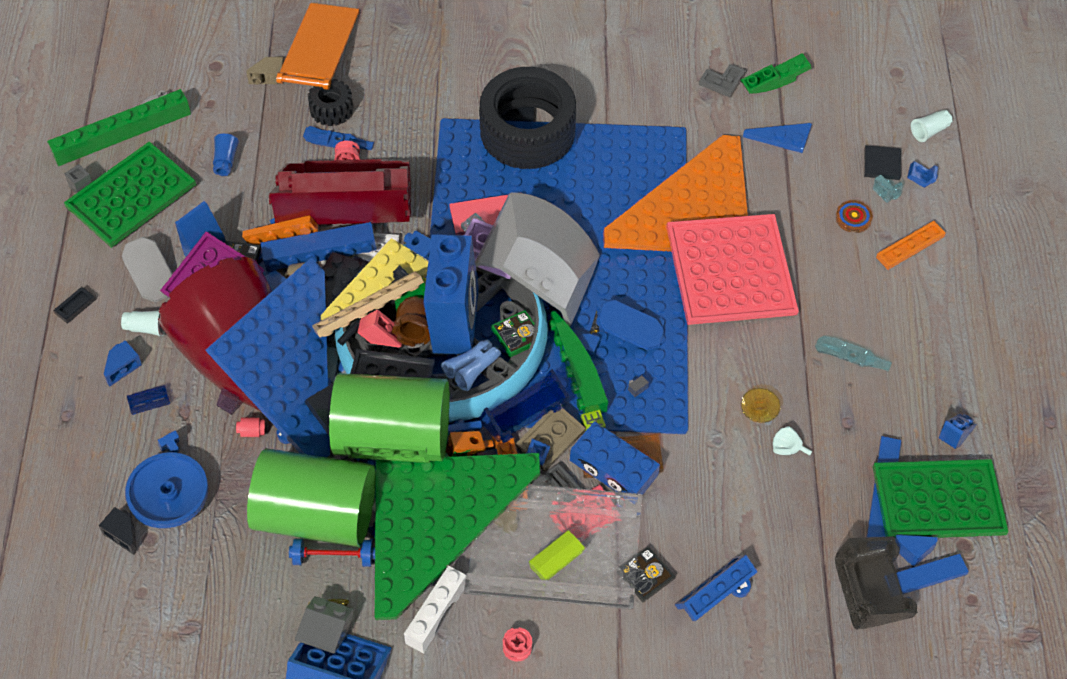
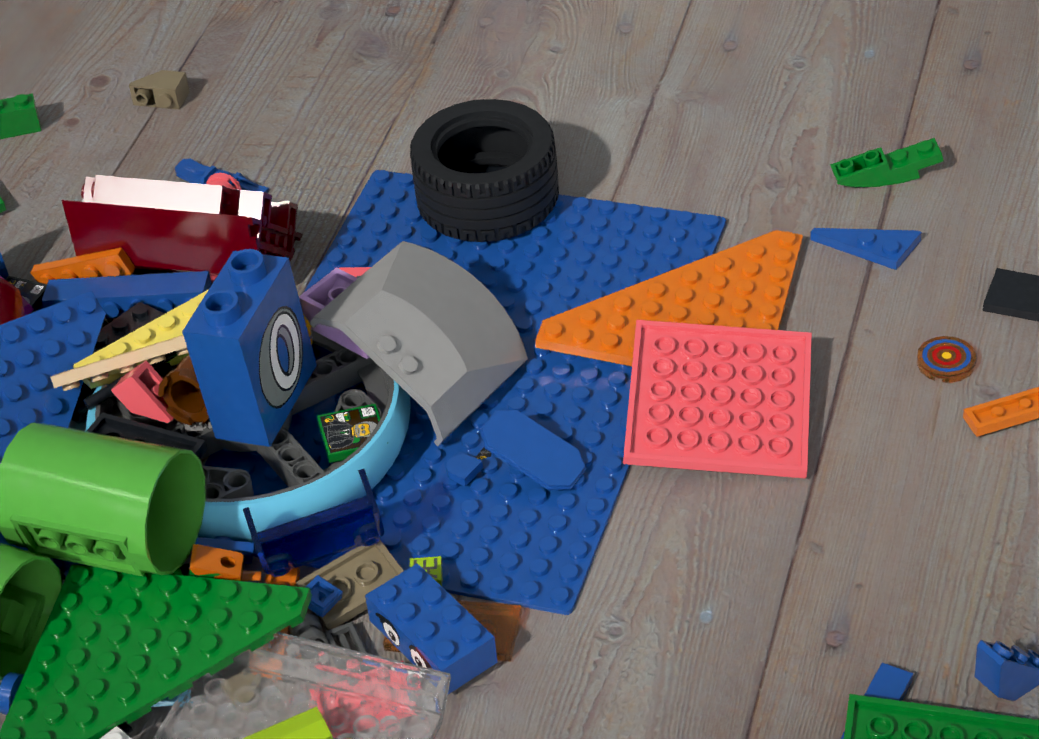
camera: 20 degrees right, 15 degrees down
blue plant [213,133,239,176] -> none
orange flag [276,3,359,90] -> none
black tyre [308,79,354,126] -> none
medium blue piece [441,340,501,391] -> none
green slope [548,311,608,414] -> none
flat silver piece [628,376,649,397] -> none
dark grey plate [699,64,745,98] -> none
clear yellow dish [741,388,780,423] -> none
light aqua piece [773,426,812,455] -> none
clear light blue piece [815,336,892,372] -> none
clear light blue bracket [872,175,903,203] -> none

